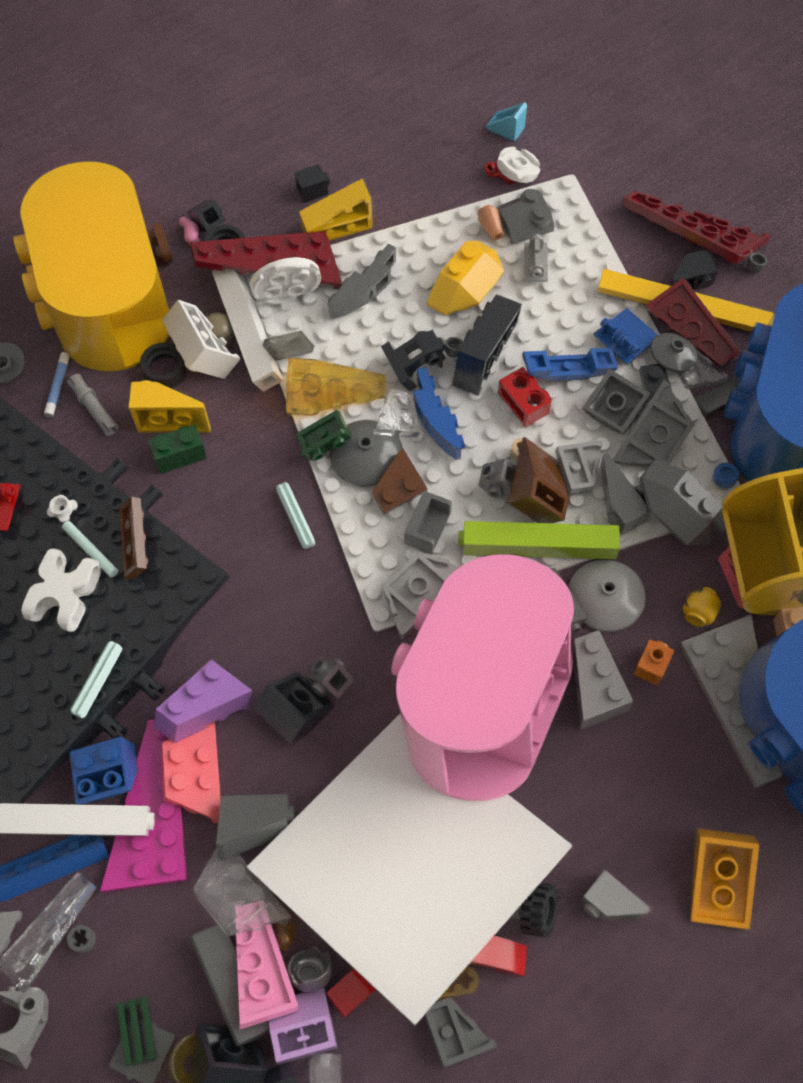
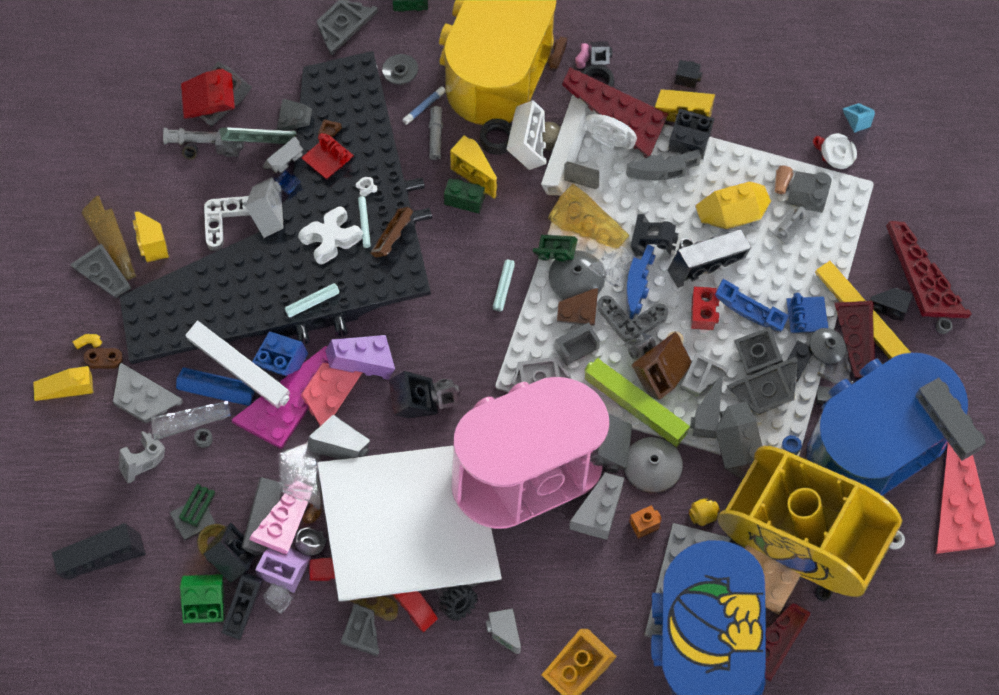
camera: 35 degrees right, 0 degrees up
none -> dark grey beam [598,295,668,342]
none -> black slope [668,109,715,160]

